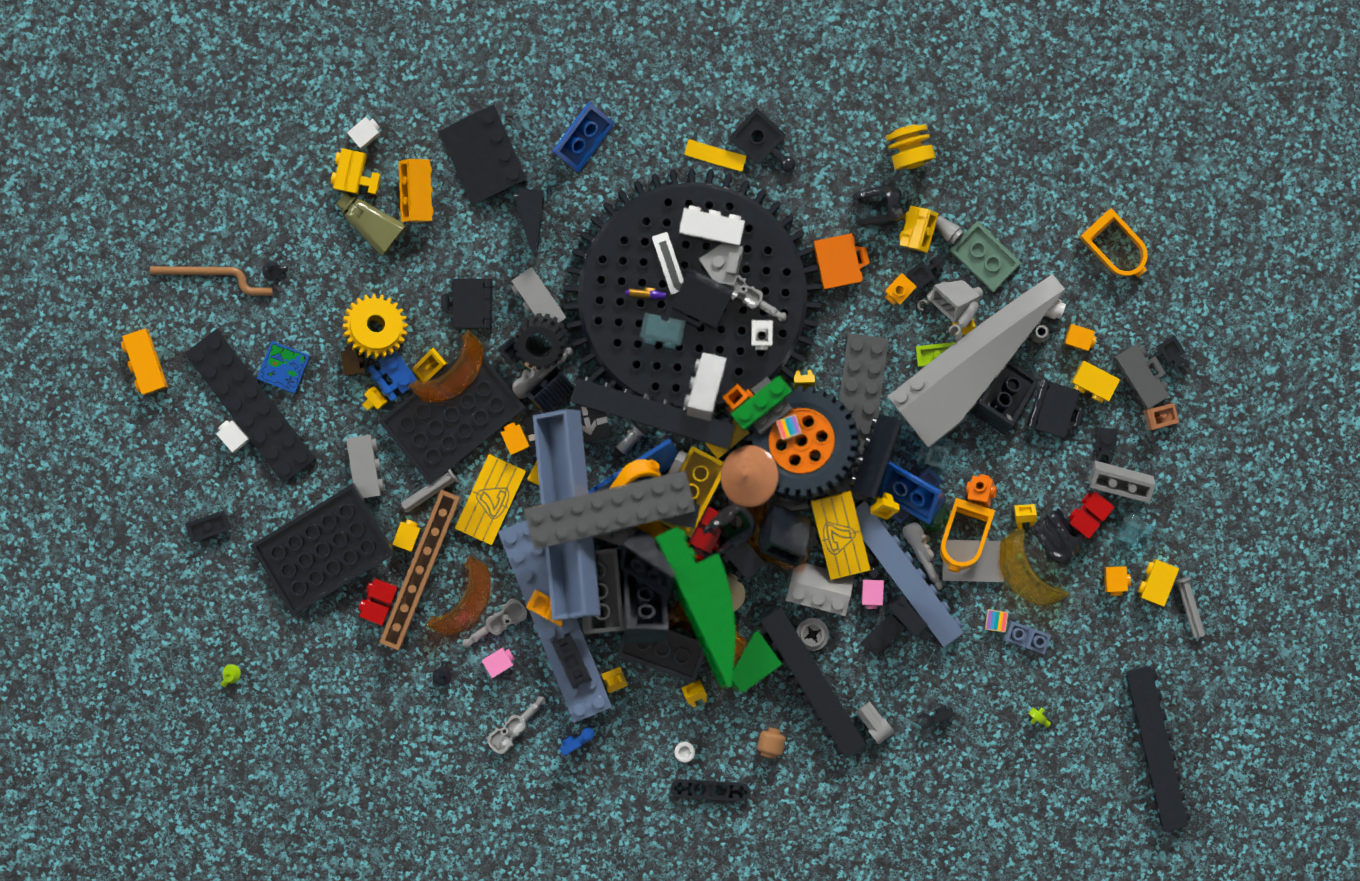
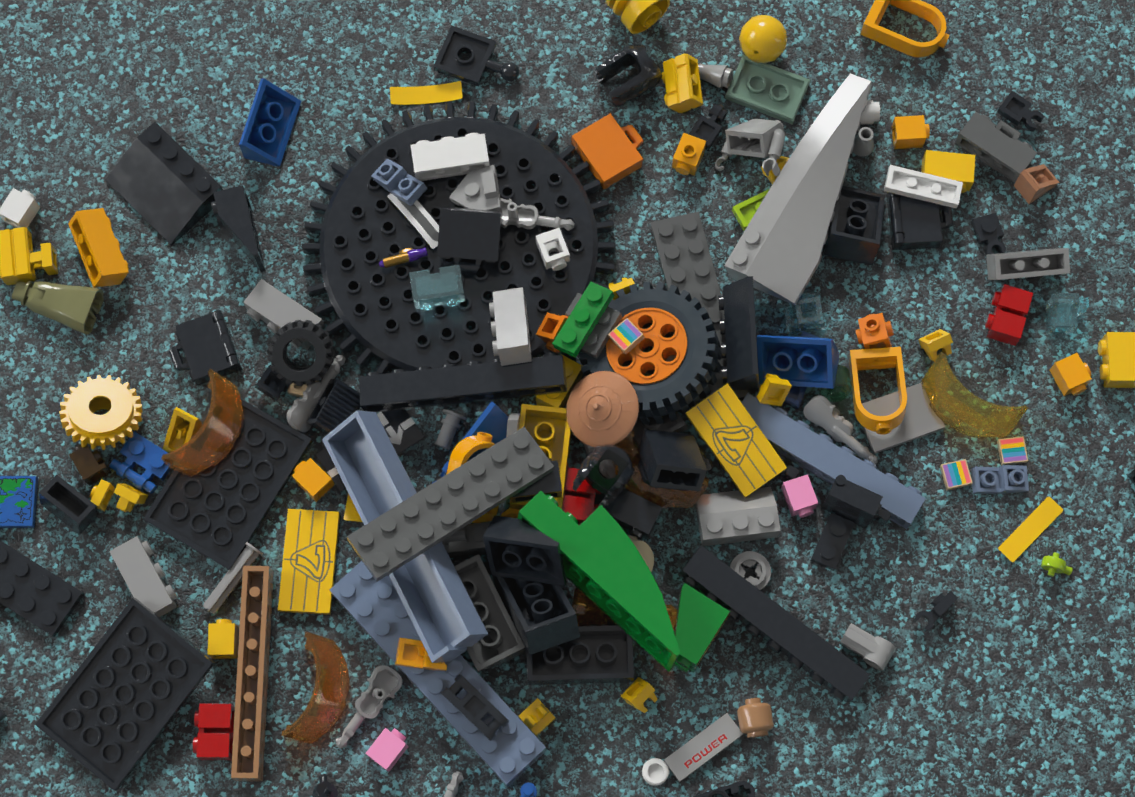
camera: 15 degrees left, 15 degrees down
black piece [1030,508,1082,565] -> none
none -> black piece [39,475,97,535]
none -> yellow plate [90,479,115,512]
none -> sand blue slope [371,159,427,206]
none -> light grey tile [663,713,743,782]
none -> yellow helmet [739,15,787,63]
none -> white plate [884,165,963,208]
none -> tile [997,436,1028,466]
none -> yellow sticker [998,497,1063,562]

